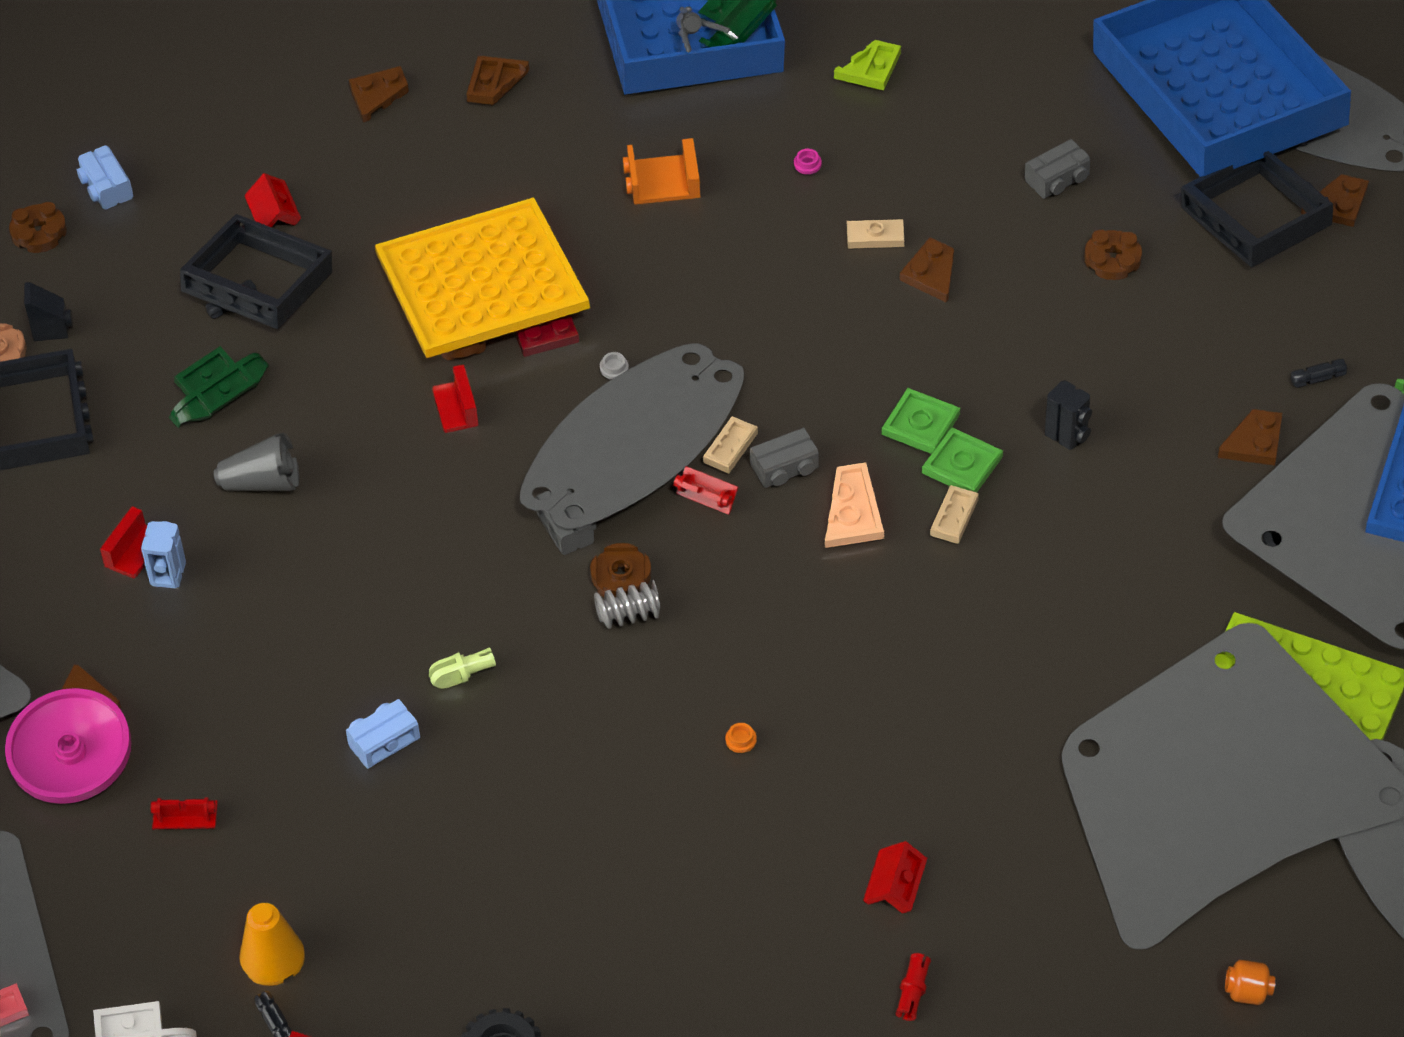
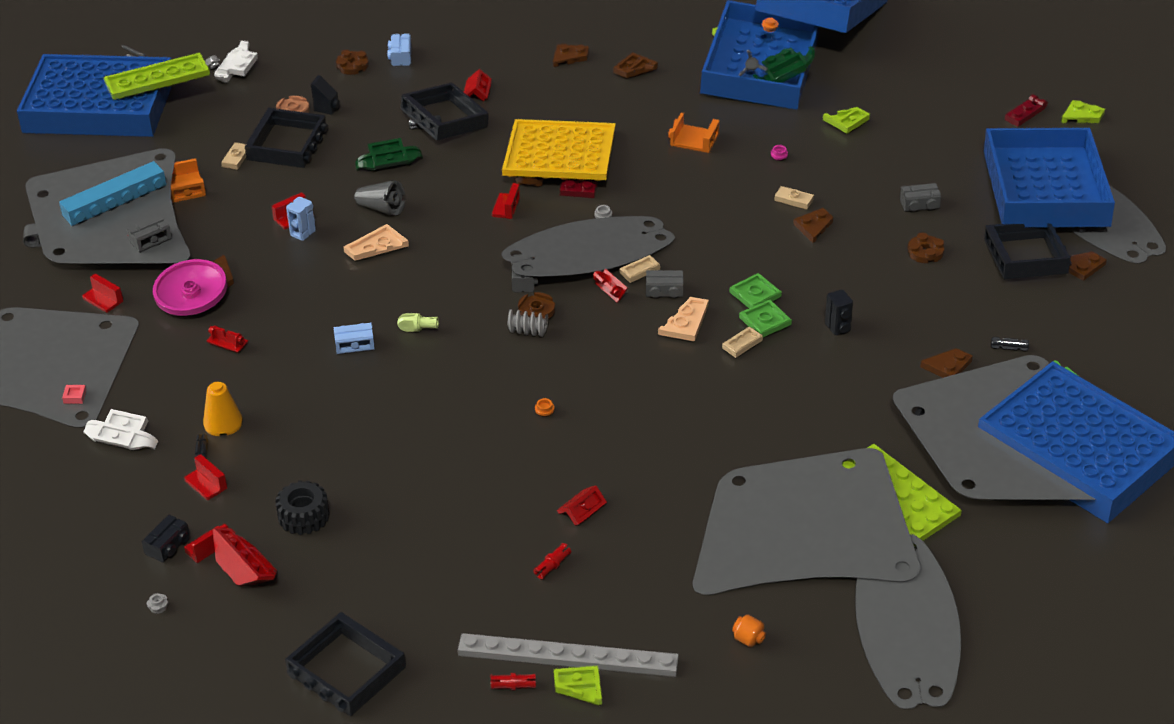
camera: 25 degrees right, 10 degrees down
none -> light nougat wing [344,224,409,261]

